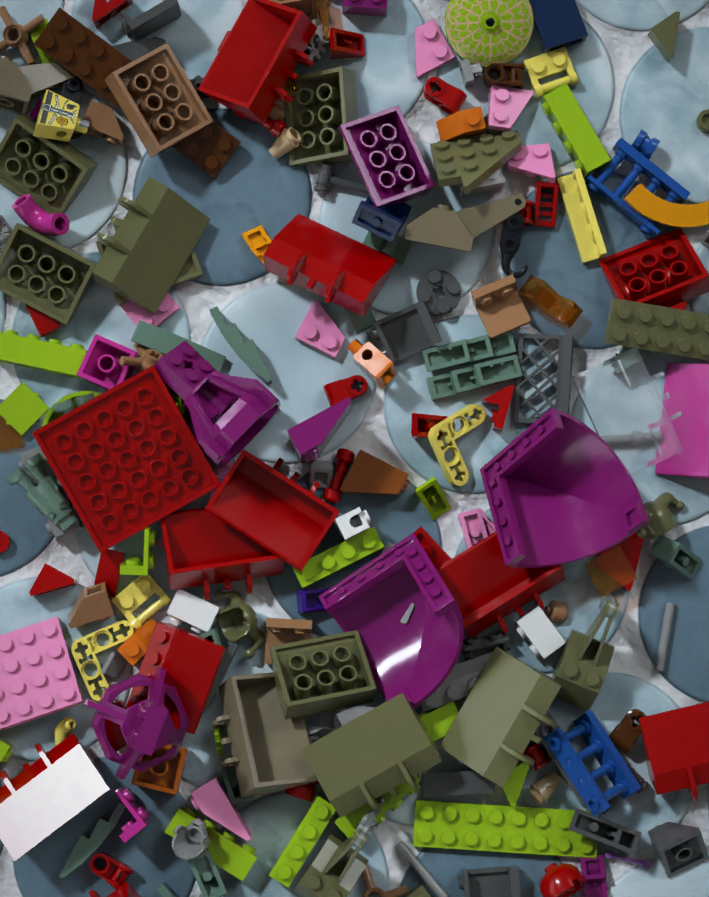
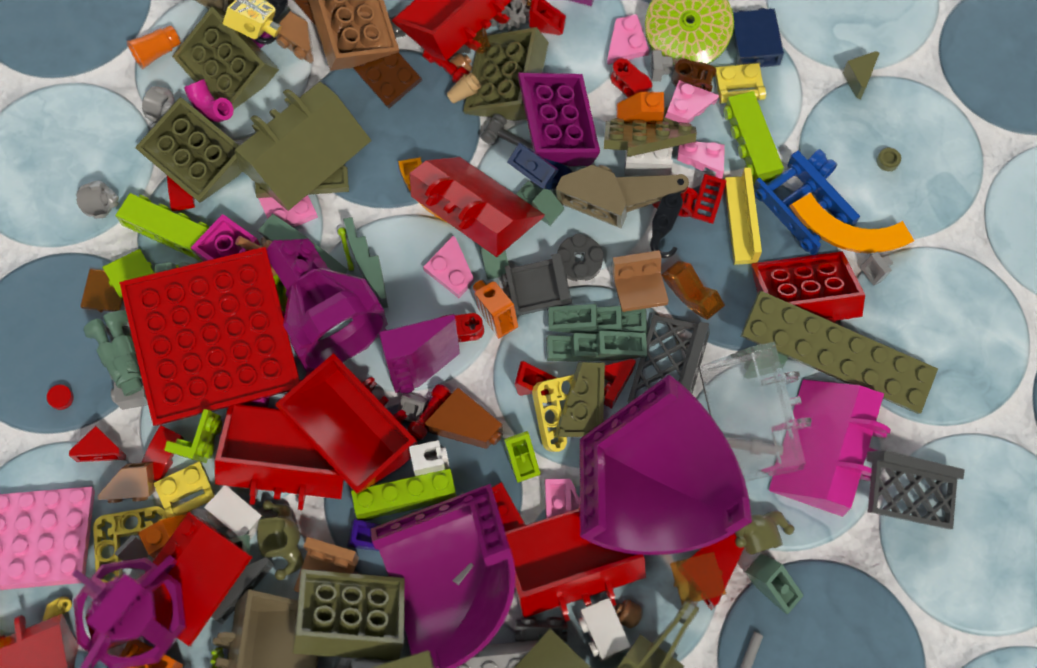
camera: 20 degrees right, 15 degrees down
none -> lime hinge [337,227,354,271]
none -> olive wing [554,362,605,437]

